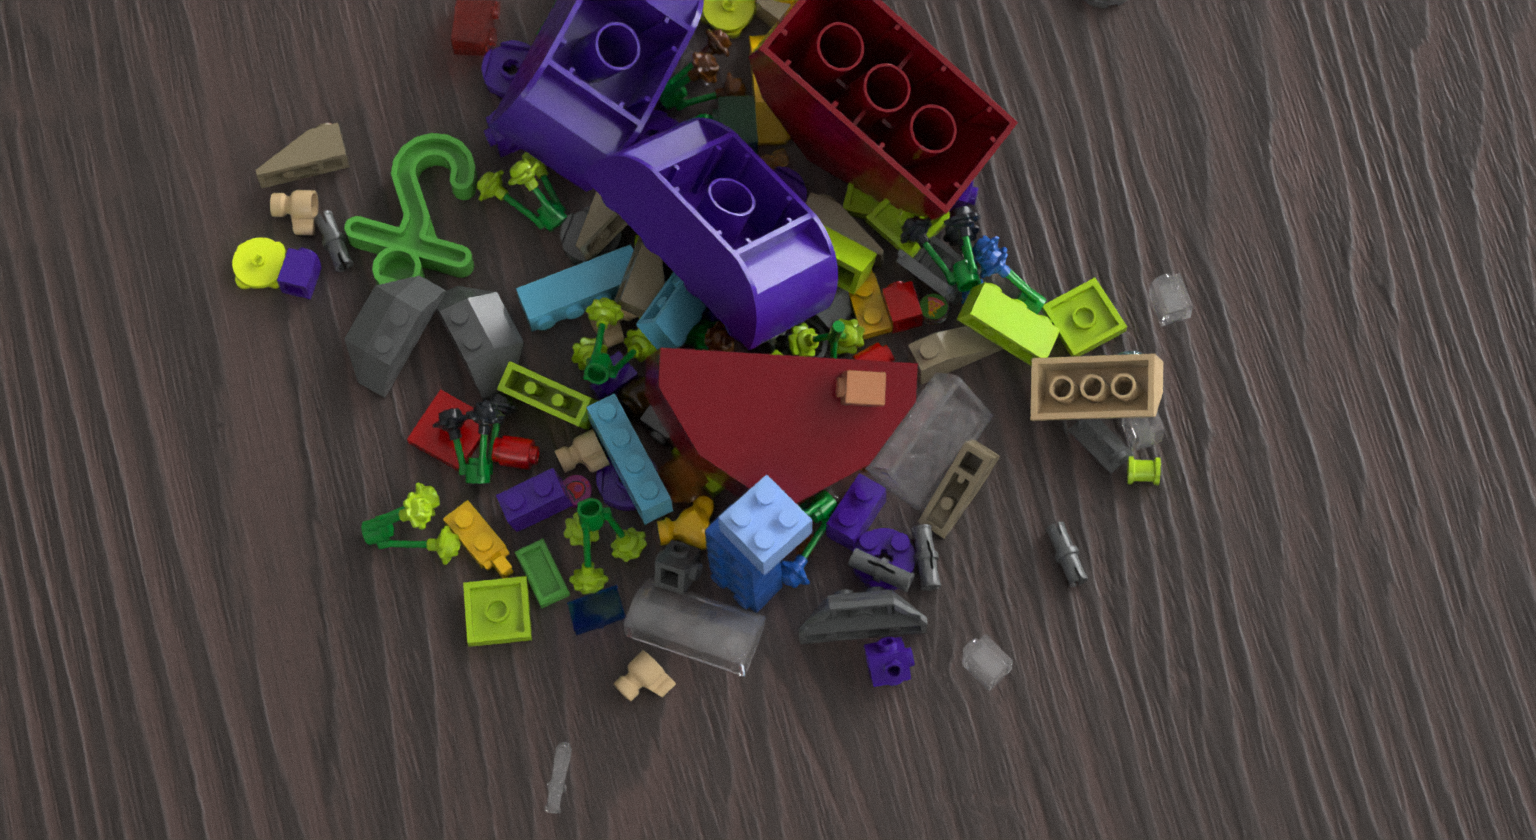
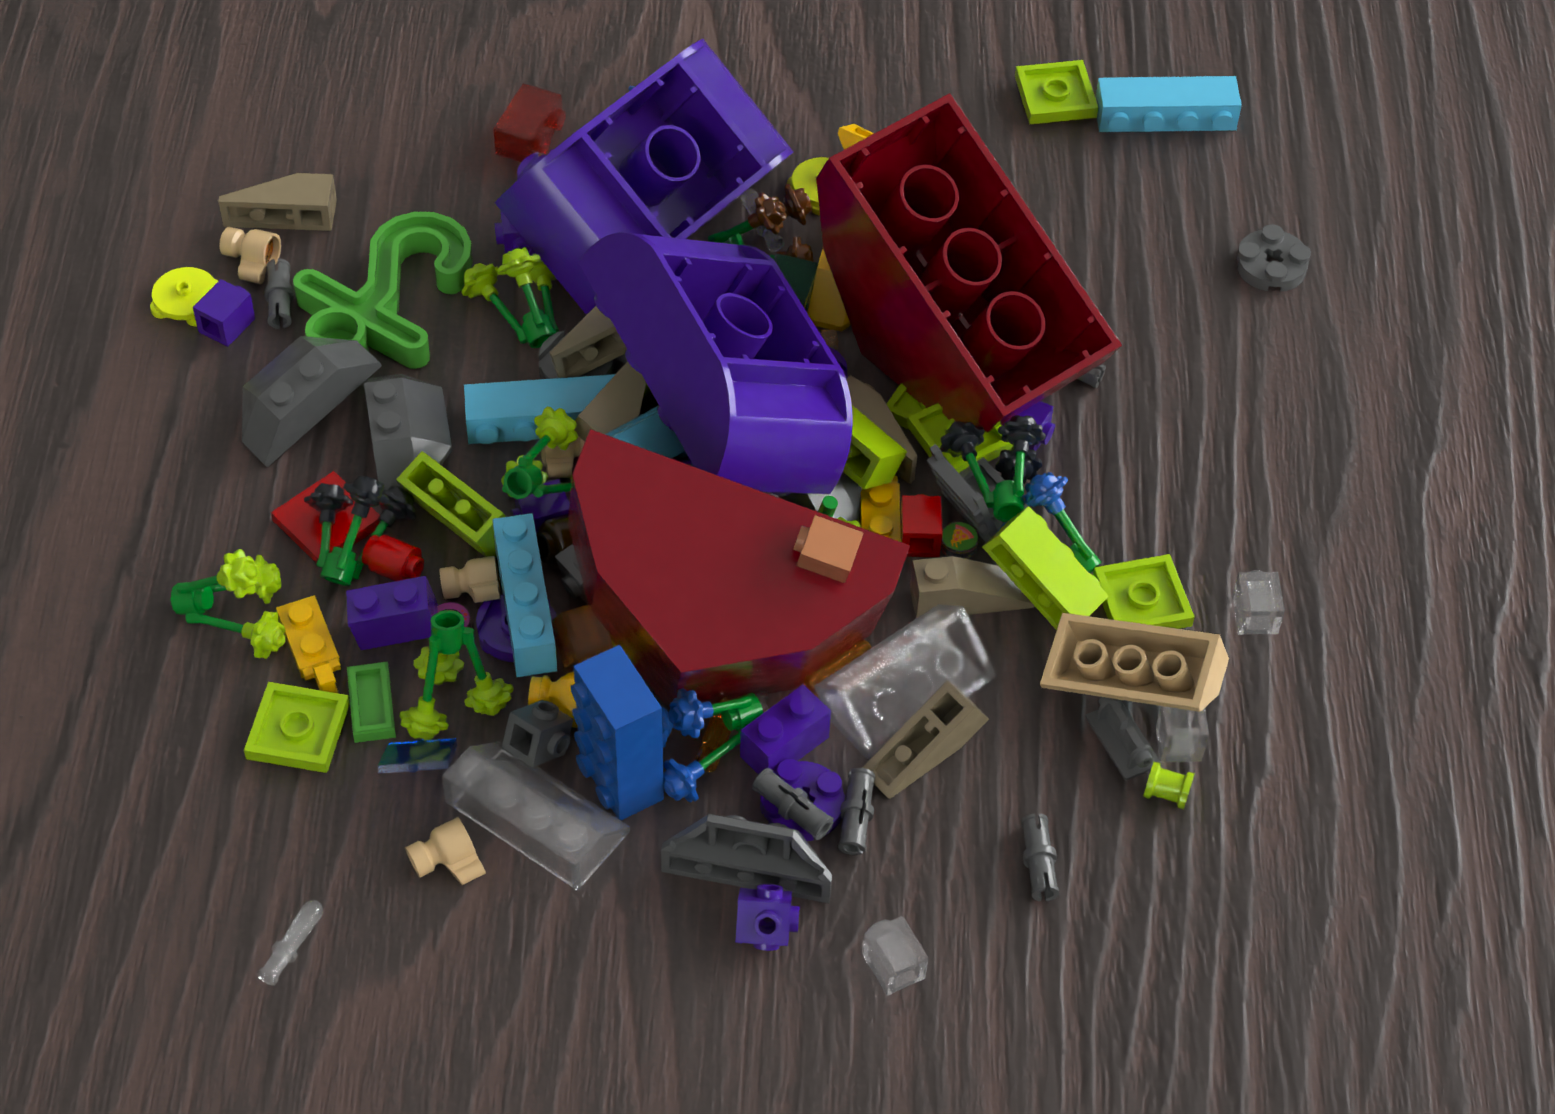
camera: 10 degrees right, 15 degrees down
light blue brick [718,475,812,575] -> none

